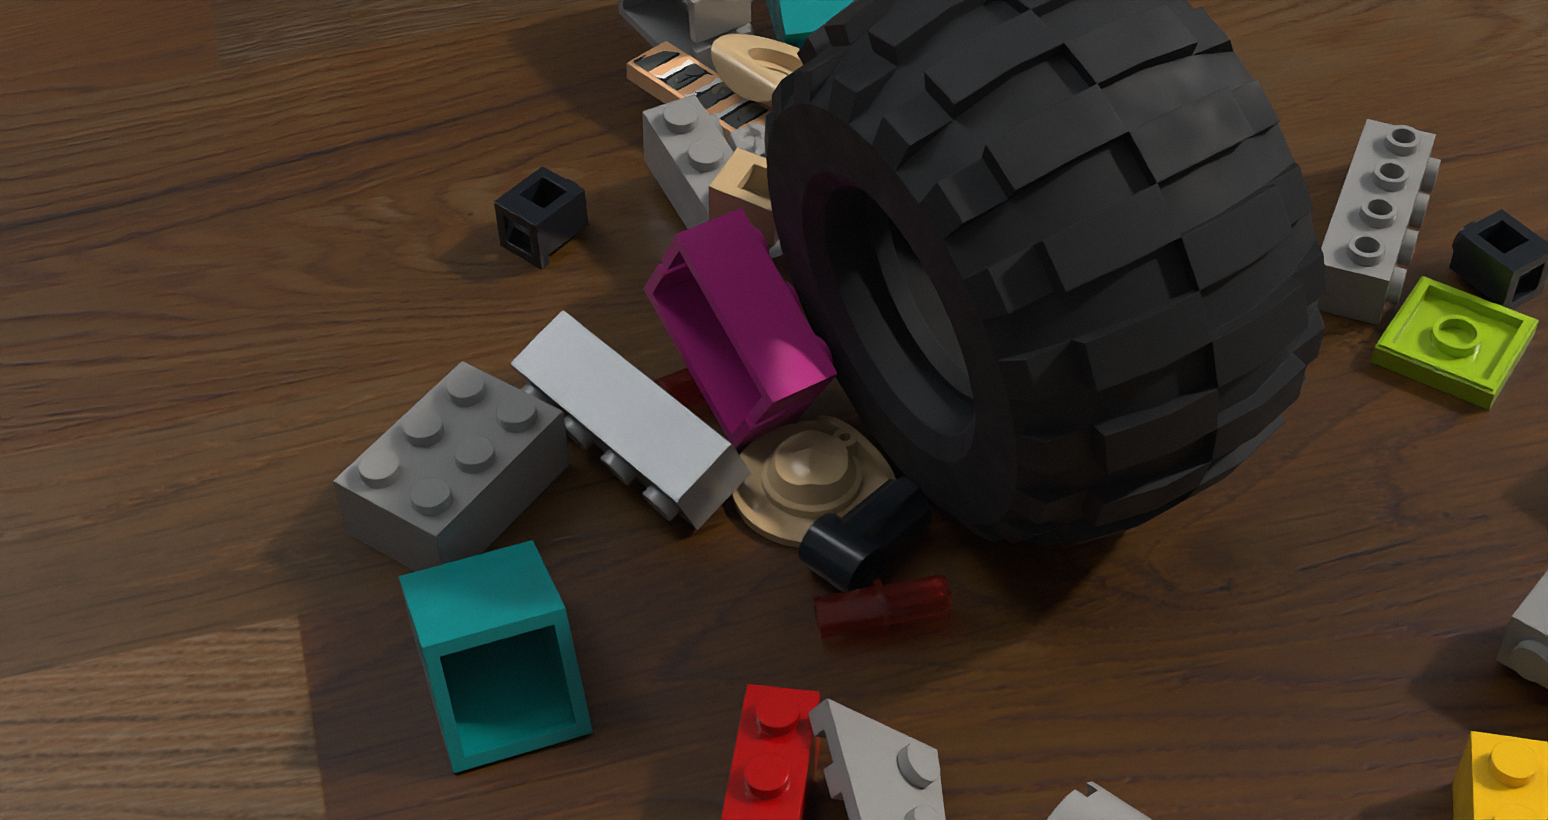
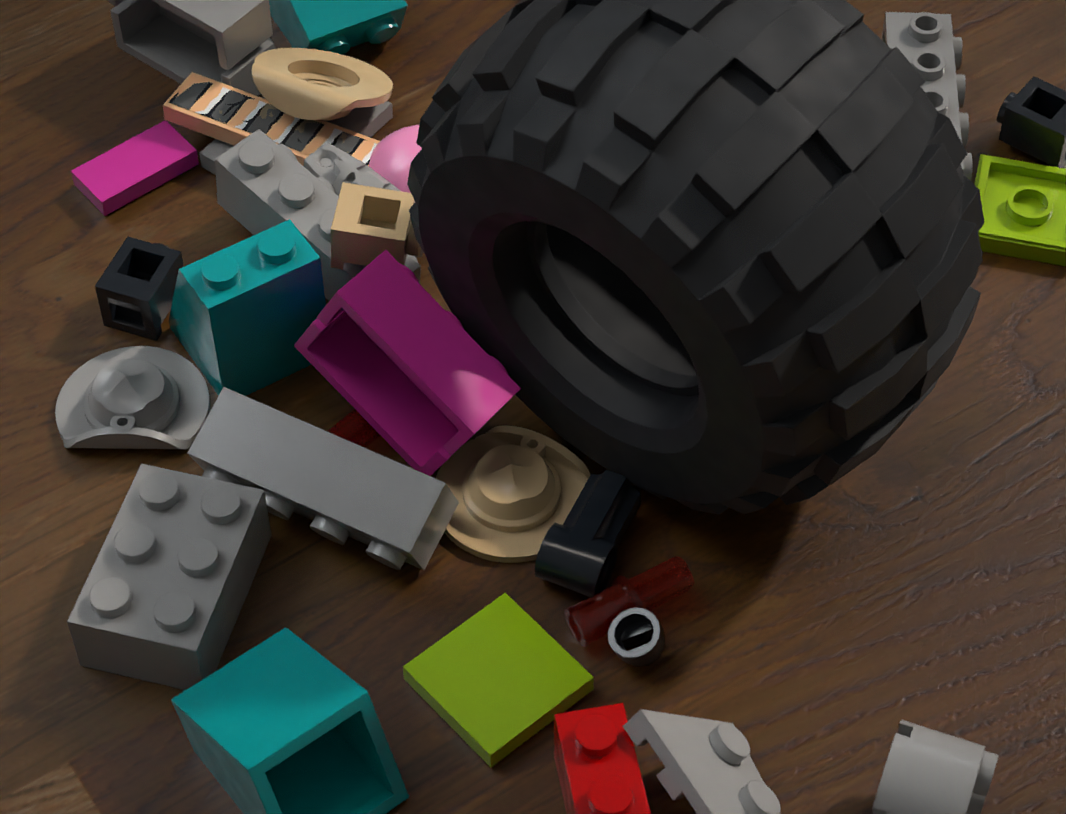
camera: 20 degrees left, 5 degrees up
none -> light grey hat [55,346,210,449]
none -> dark pink tile [71,120,199,216]
none -> teal slope [169,219,326,396]
none -> lime tile [403,593,594,767]
none -> black hinge [608,608,665,667]

